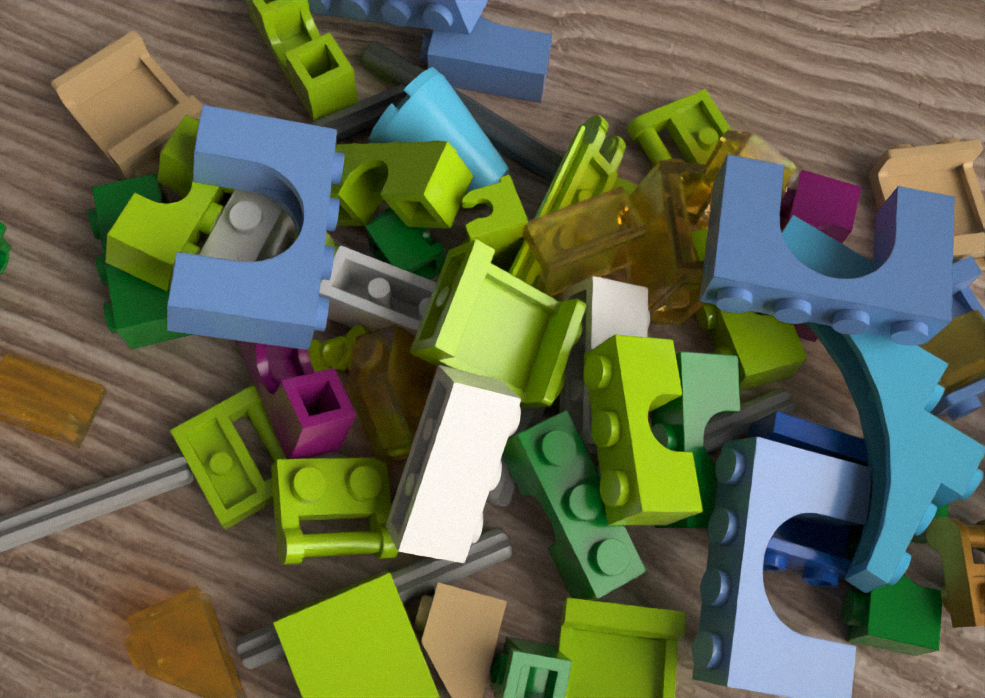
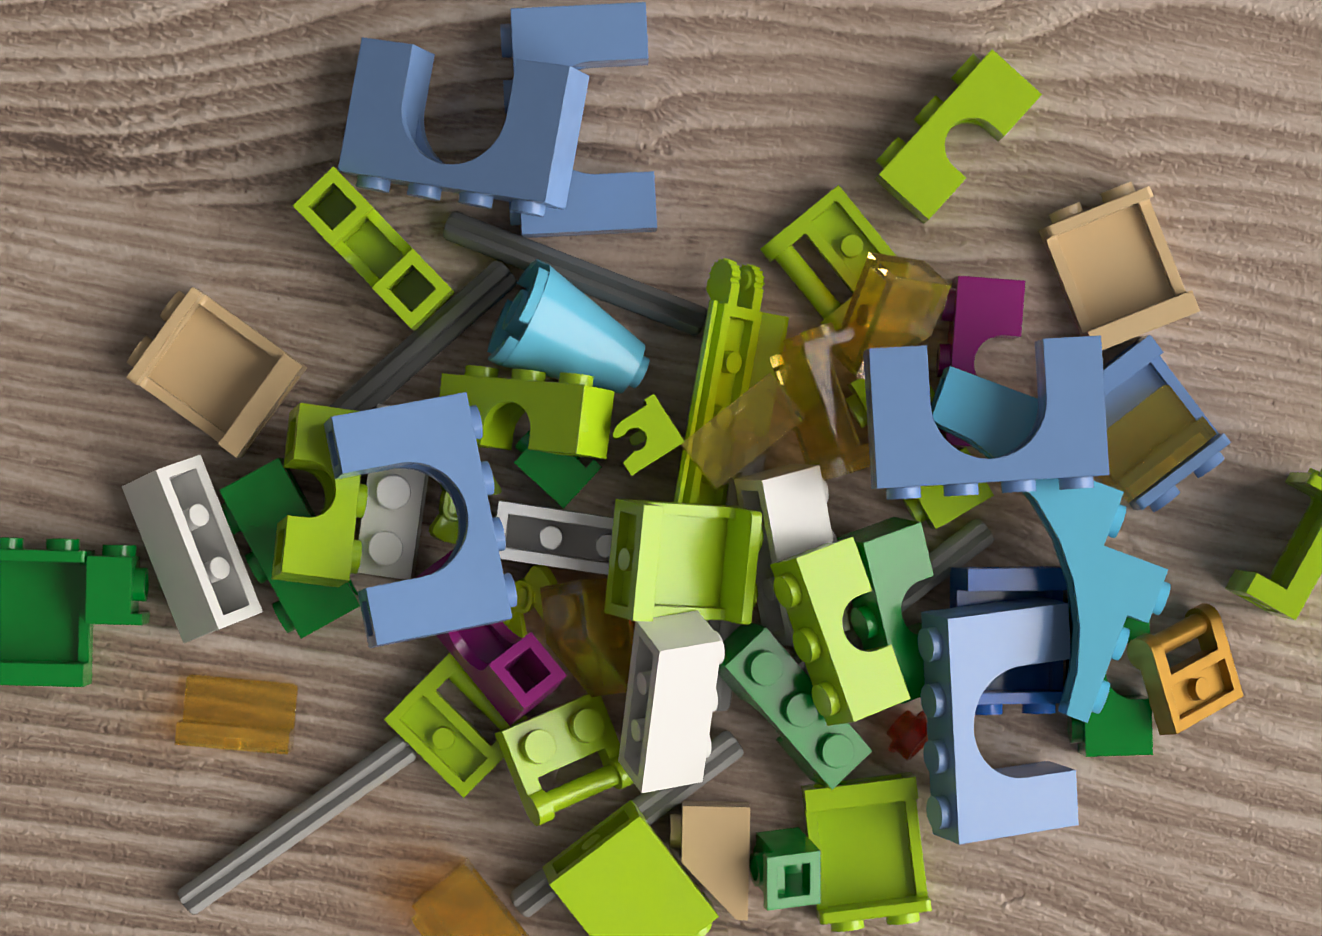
camera: 10 degrees left, 20 degrees up
none -> white brick [122,455,263,644]
none -> lime arch [875,49,1042,224]
none -> clear red plate [886,710,928,761]

